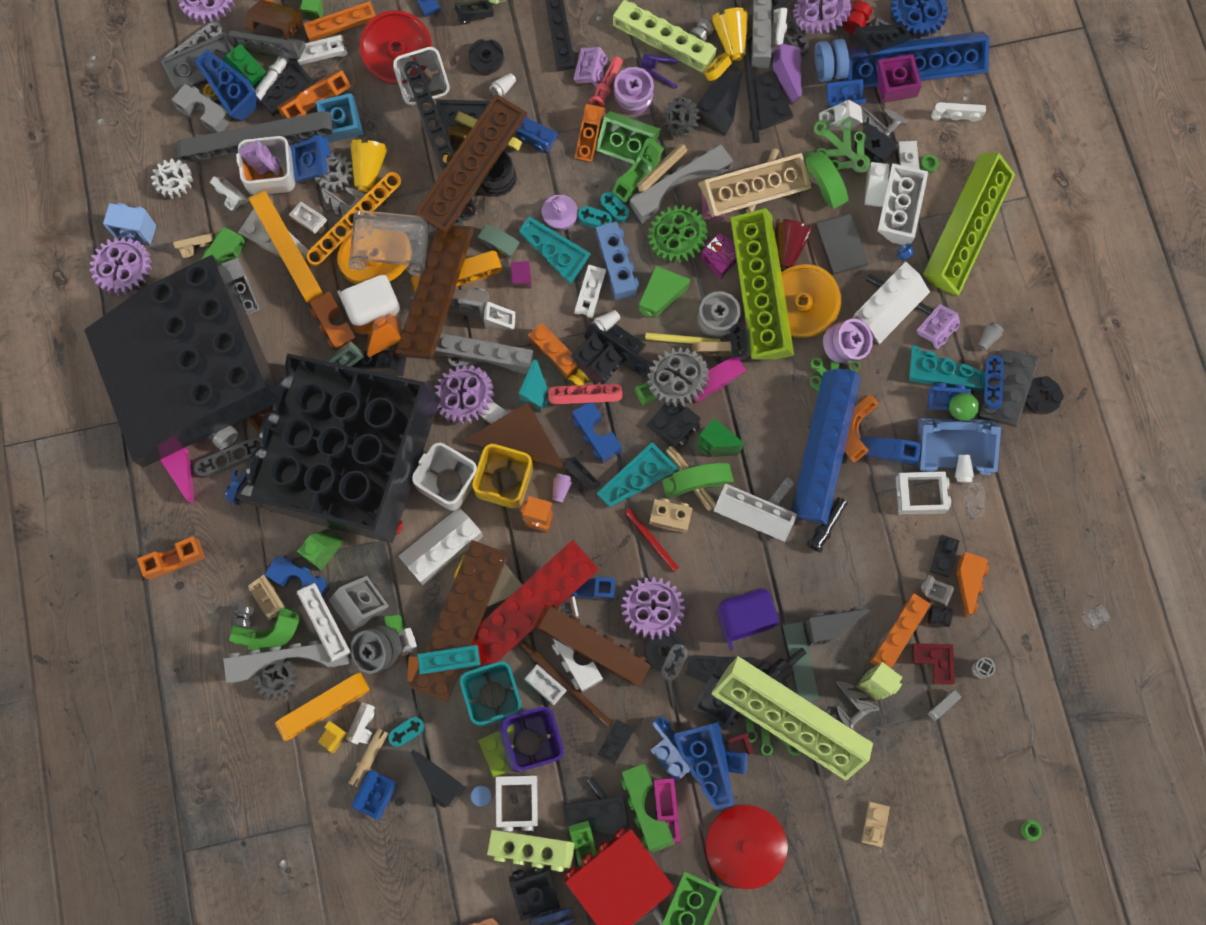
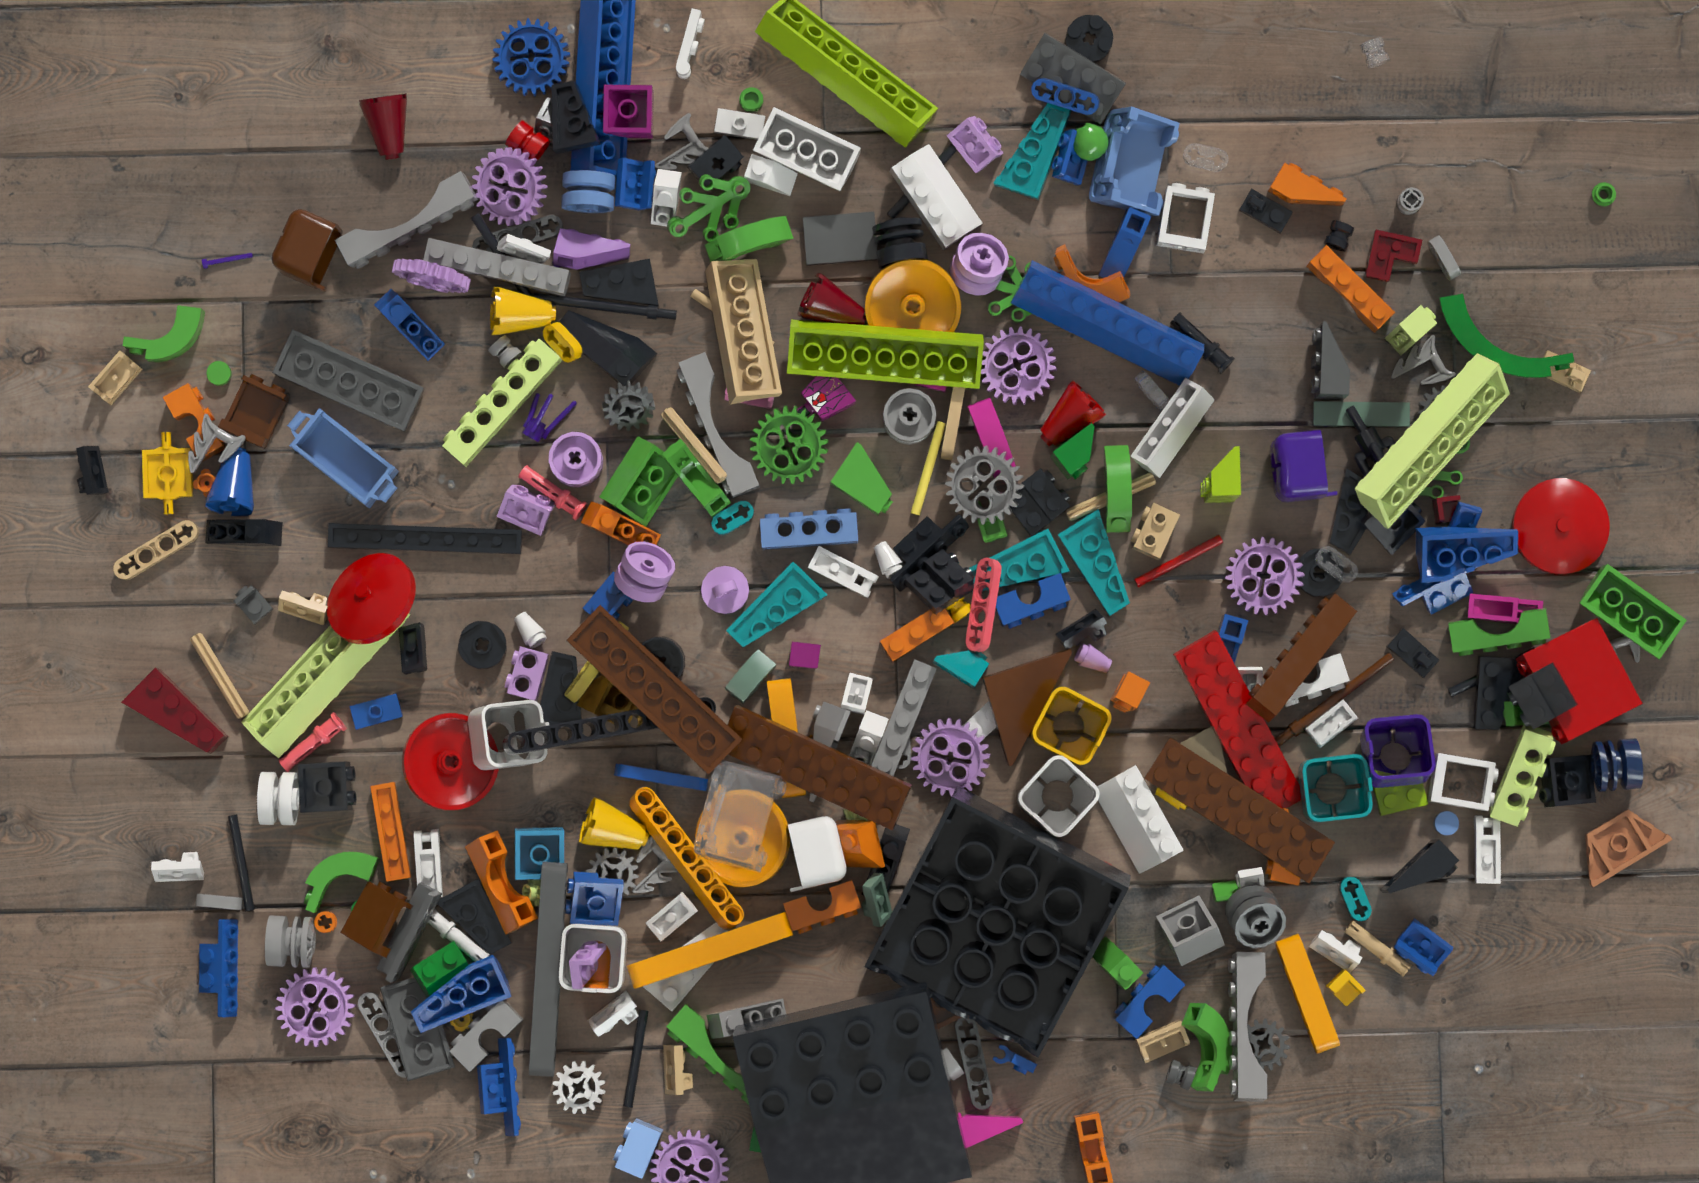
camera: 80 degrees left, 10 degrees up
white tile [297,583,350,662] -> none
teal tile [417,645,481,675] -> none
teal beam [578,206,612,228] -> none
black beam [730,323,751,360] -> none
blue plate [896,244,914,261] -> none
light grey bracket [921,575,955,606] -> none
white cone [955,455,974,483] -> none
light grey cone [977,322,1004,351] -> none
none -> blue bracket [477,1038,521,1136]
none -> lavender brick [505,646,550,702]
none -> lavender wheel [614,542,675,602]
none -> blue beam [614,764,709,791]
none -> black bar [623,1009,649,1108]
none -> white slope [849,710,889,766]
none -> black wheel [872,217,928,269]
none -> teal wing [969,529,1070,593]
none -> lavender gear [981,327,1057,405]
none -> red cone [1040,380,1106,446]
none -> lime slope [1200,446,1241,503]
none -> green arch [1439,294,1574,378]
none -> white plate [1474,815,1501,884]
none -> black plate [1507,662,1578,729]

